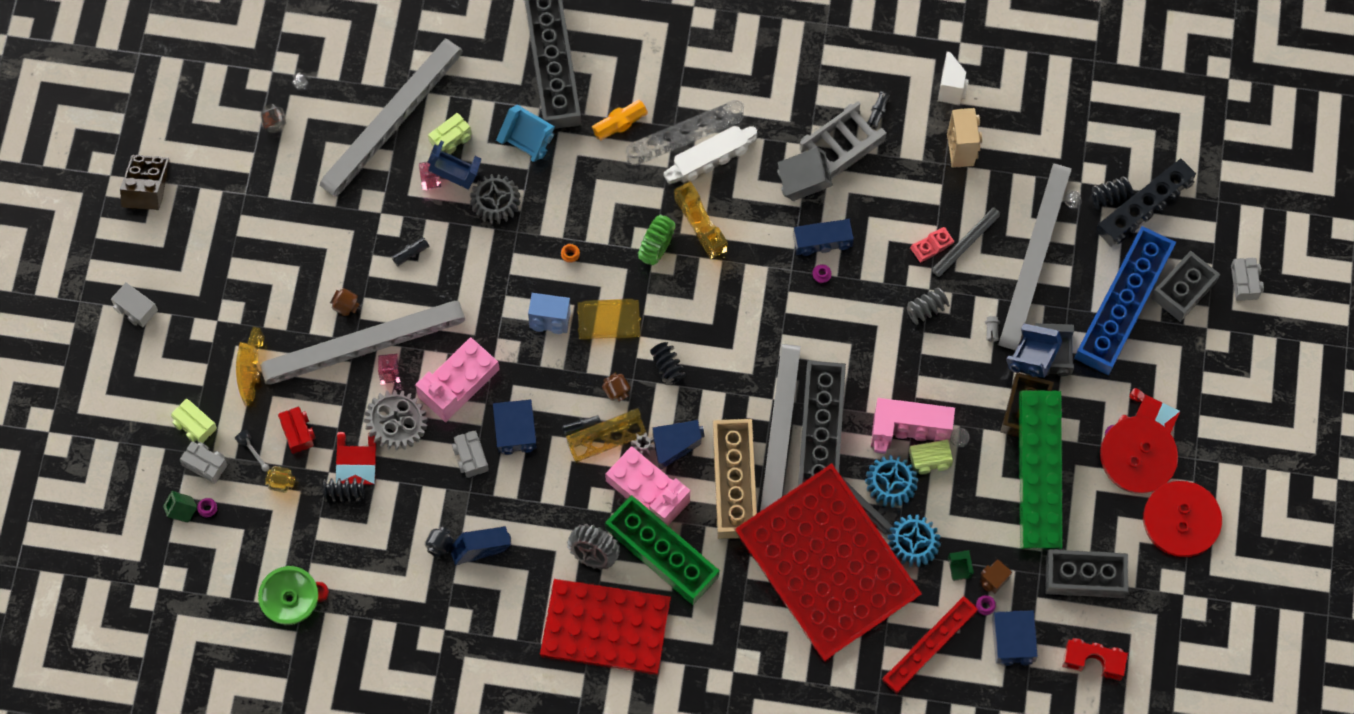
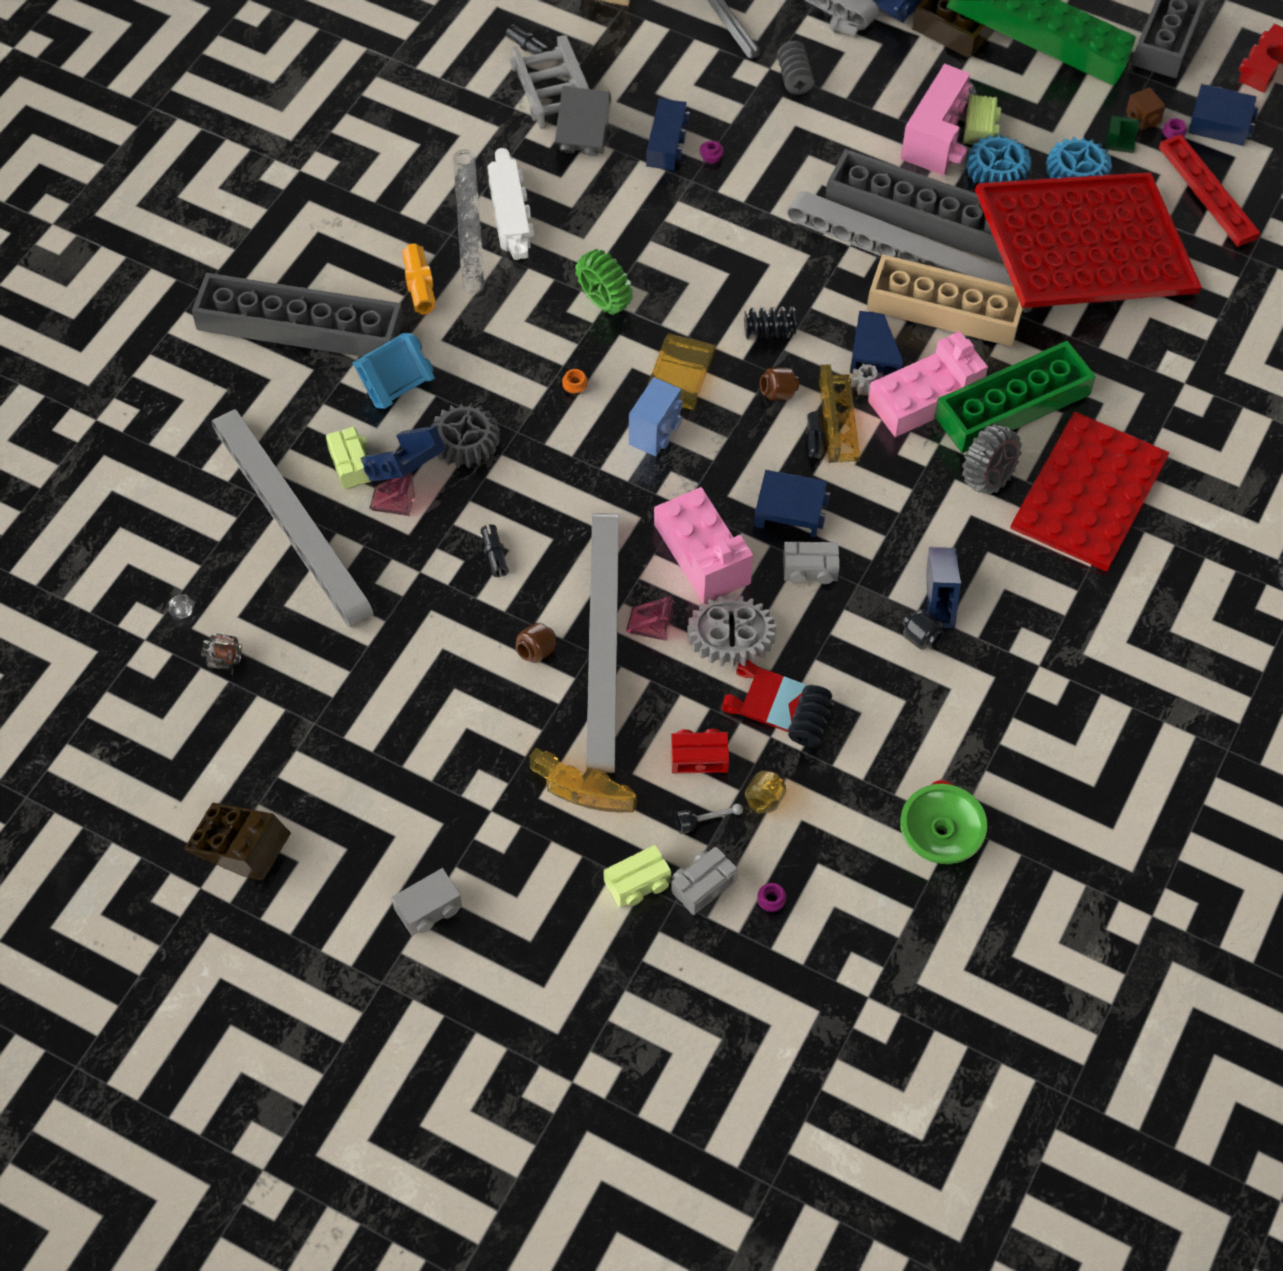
camera: 70 degrees left, 10 degrees down
dark green panel [163,491,197,523] -> none
clear yellow arch [674,181,728,259] -> none
coral slope [910,227,954,263] -> none

